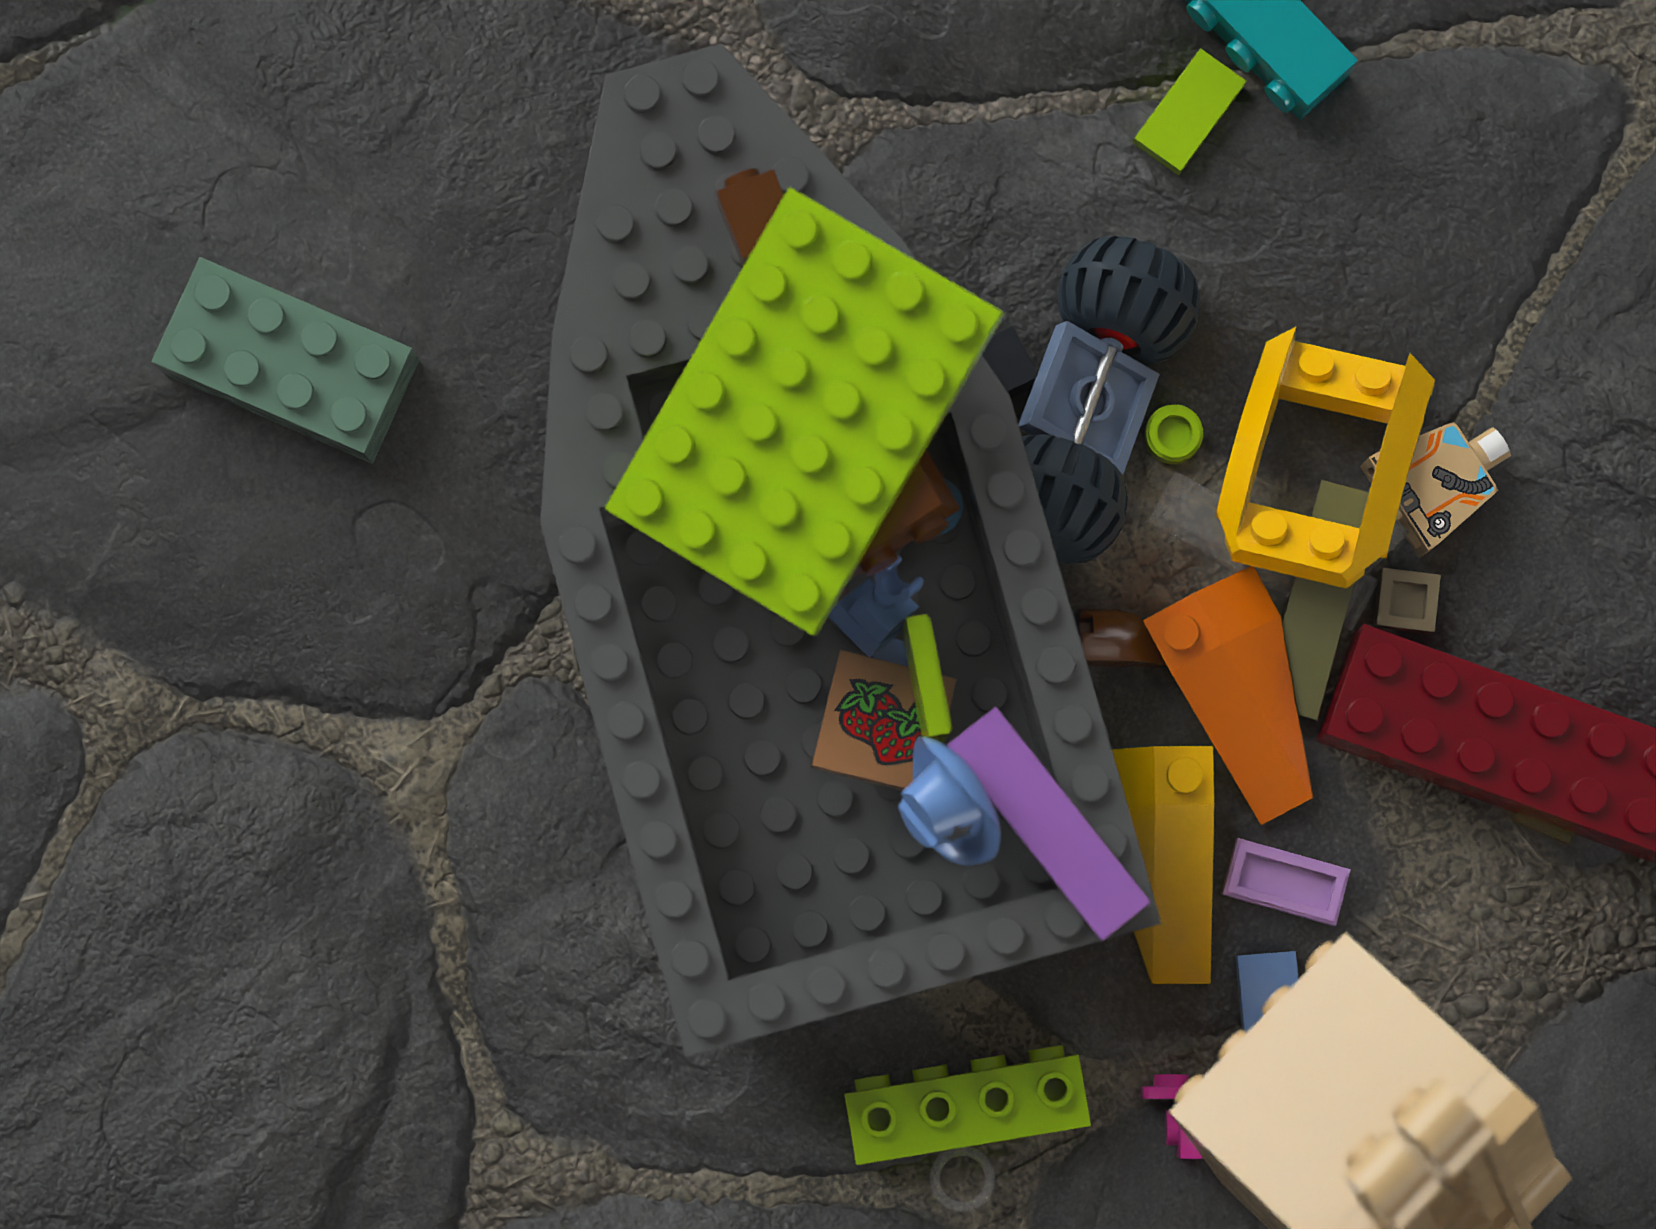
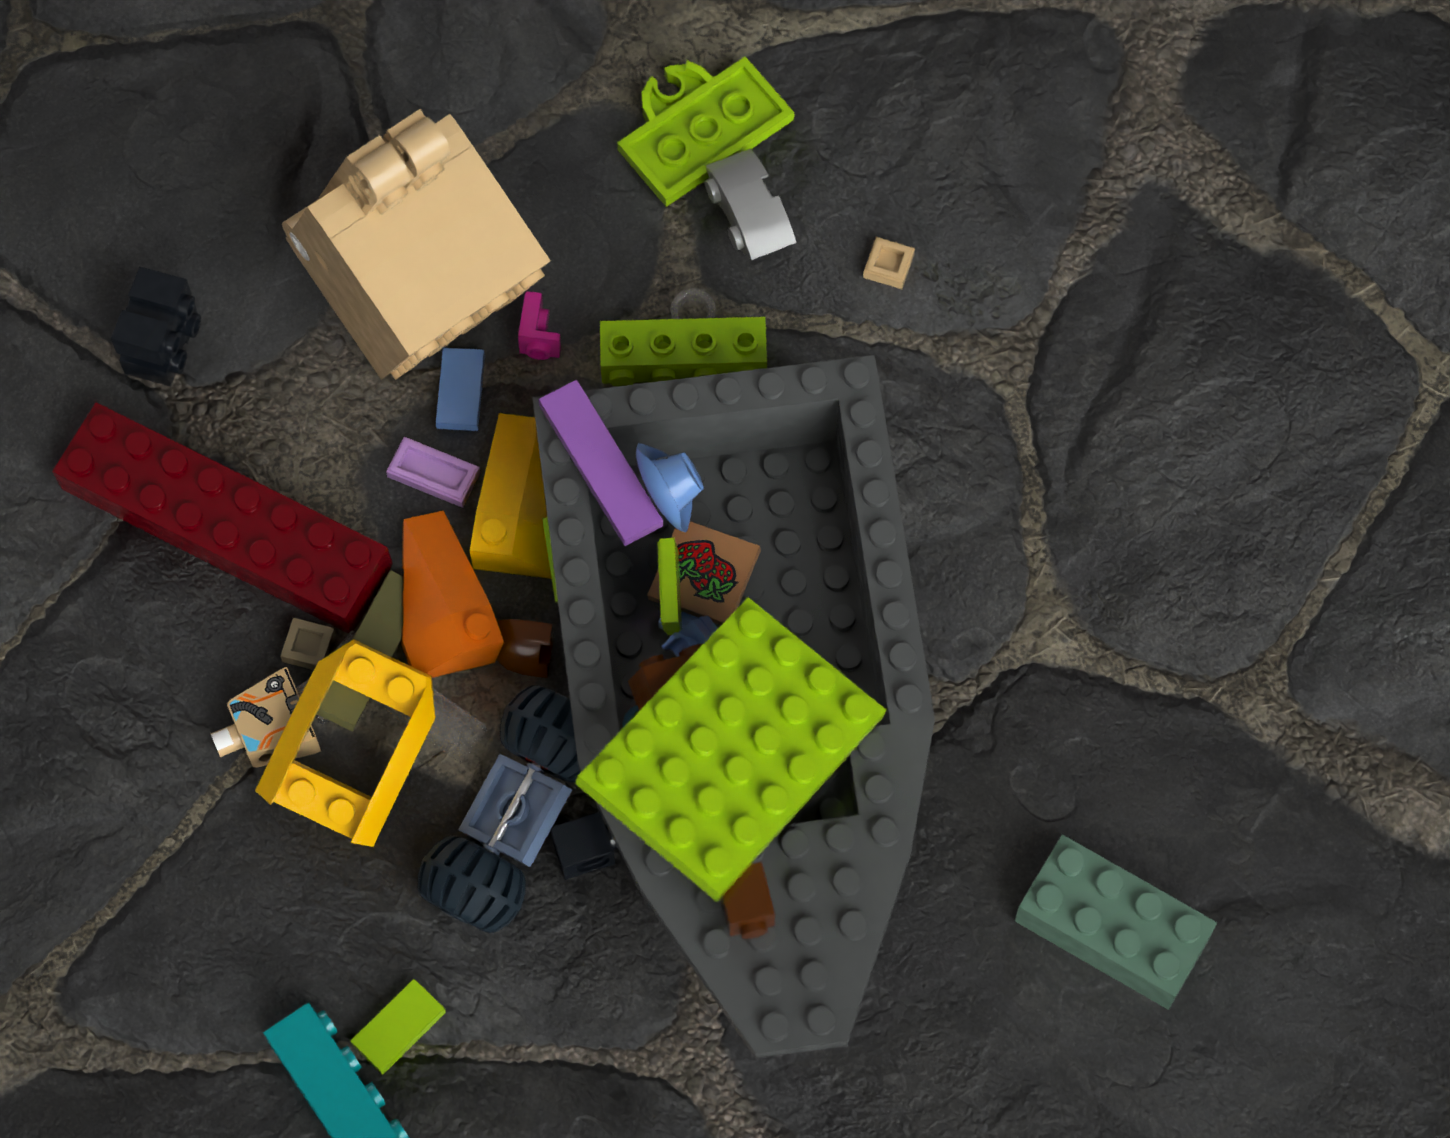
camera: 170 degrees left, 15 degrees down
lime tile [1144,404,1203,464] -> none

